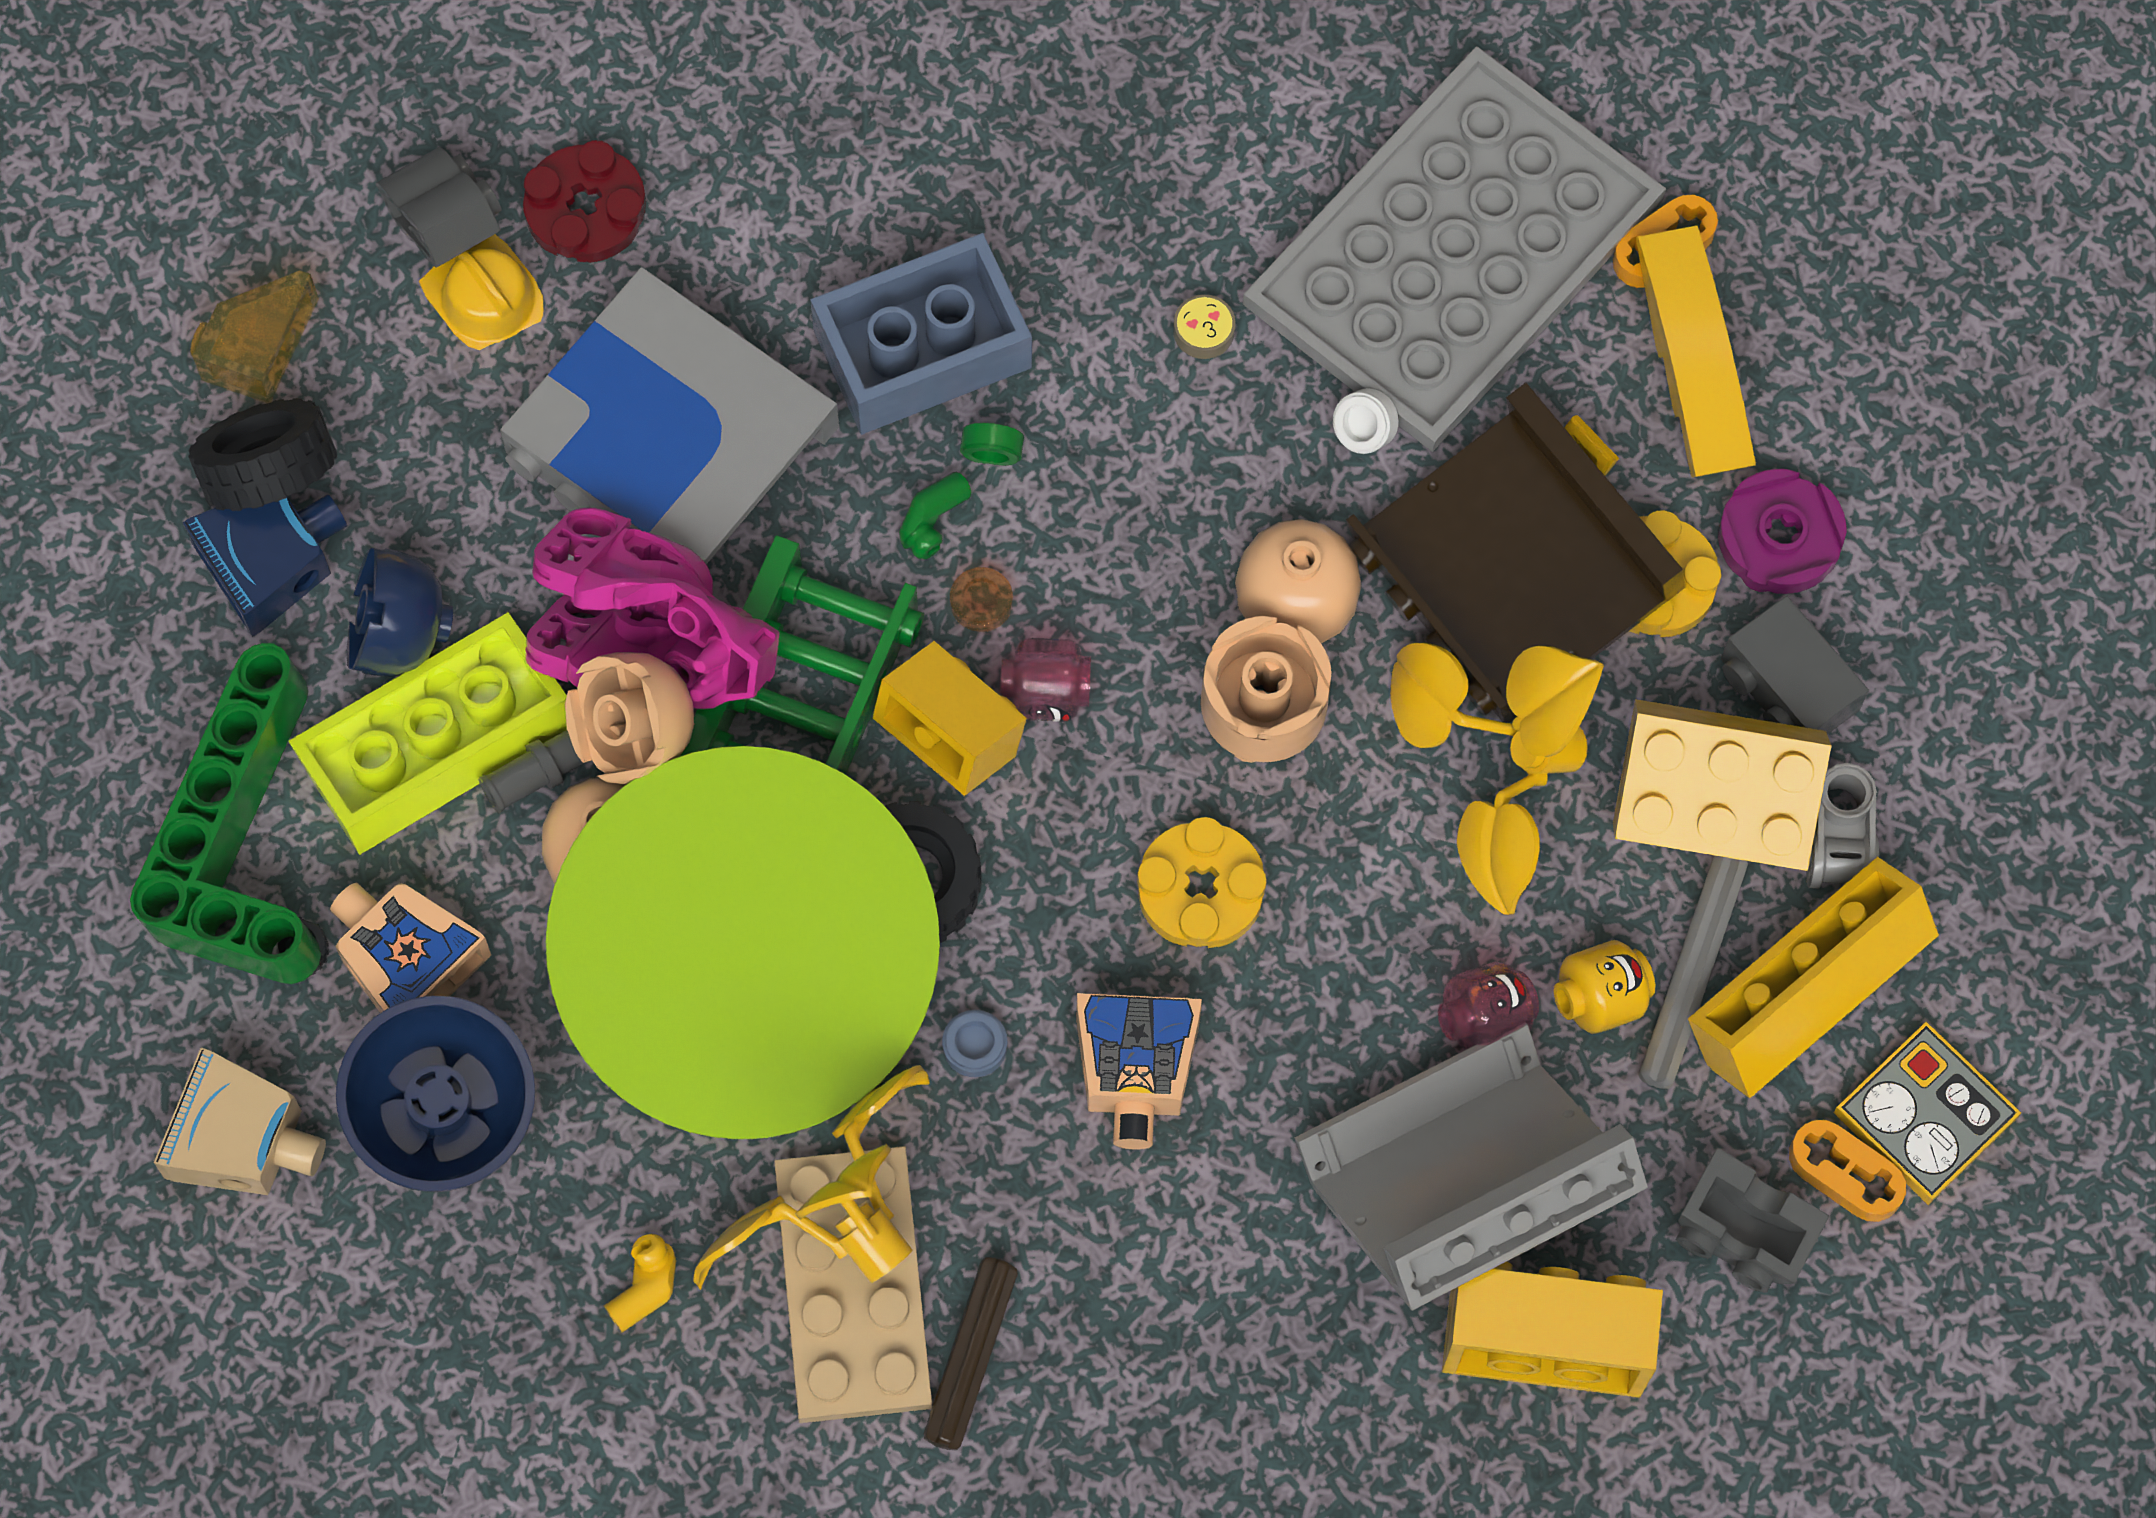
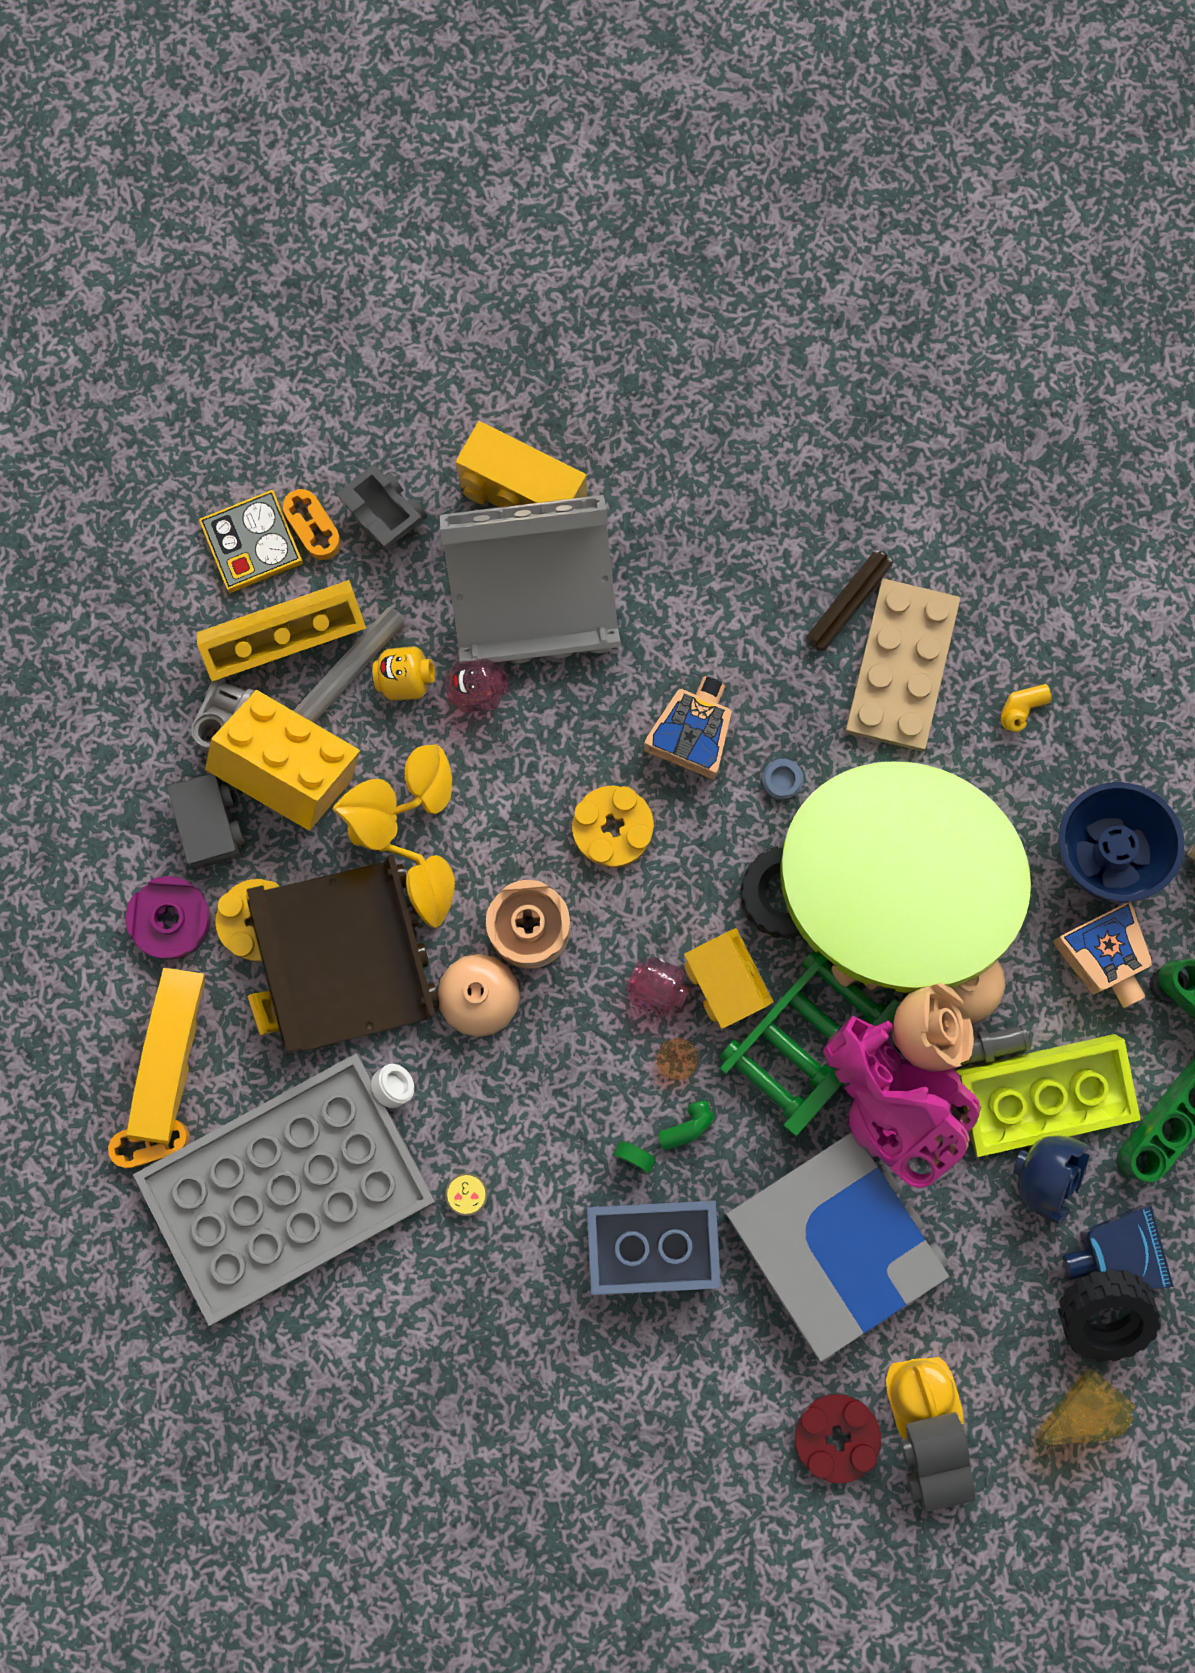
camera: 155 degrees left, 10 degrees up
yellow plant [693,1065,930,1290] -> none

